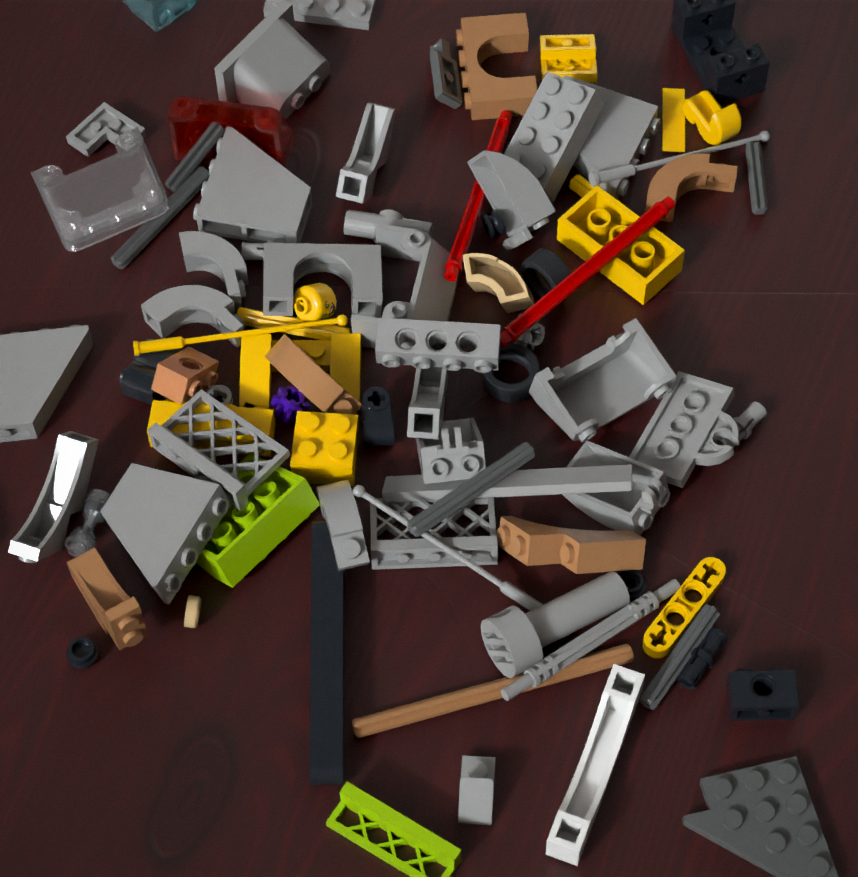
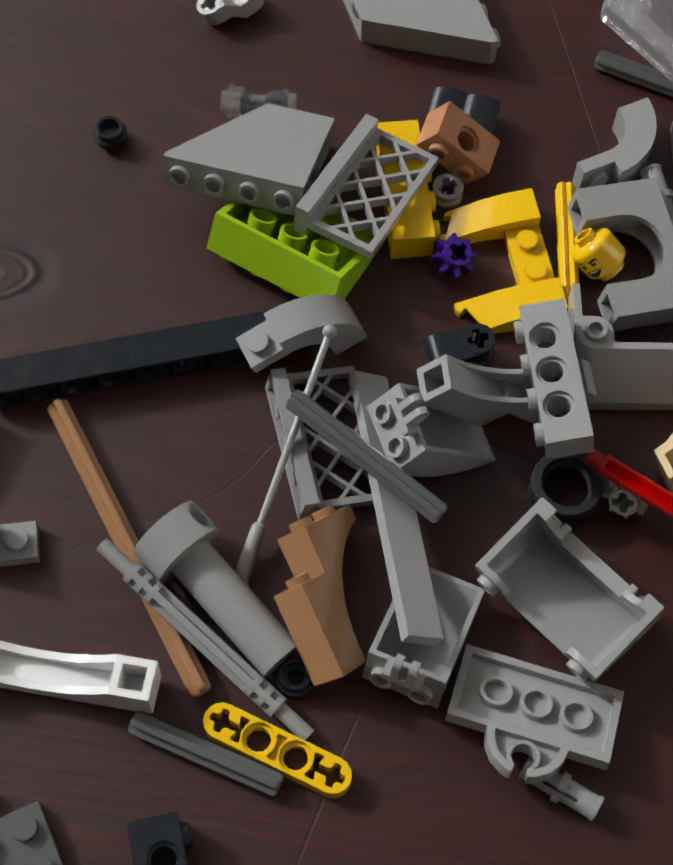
camera: 75 degrees right, 5 degrees up
light grey arch [8,431,99,563] -> none
medium nougat arch [67,548,148,651] -> none
yellow piece [133,314,348,356] -> none
light grey arch [141,285,245,348] -> none
tan tile [184,595,201,628] -> none
medium nougat arch [265,334,363,414] -> none
yellow brick [290,411,360,486] -> none
black pin [677,628,728,690] -> none

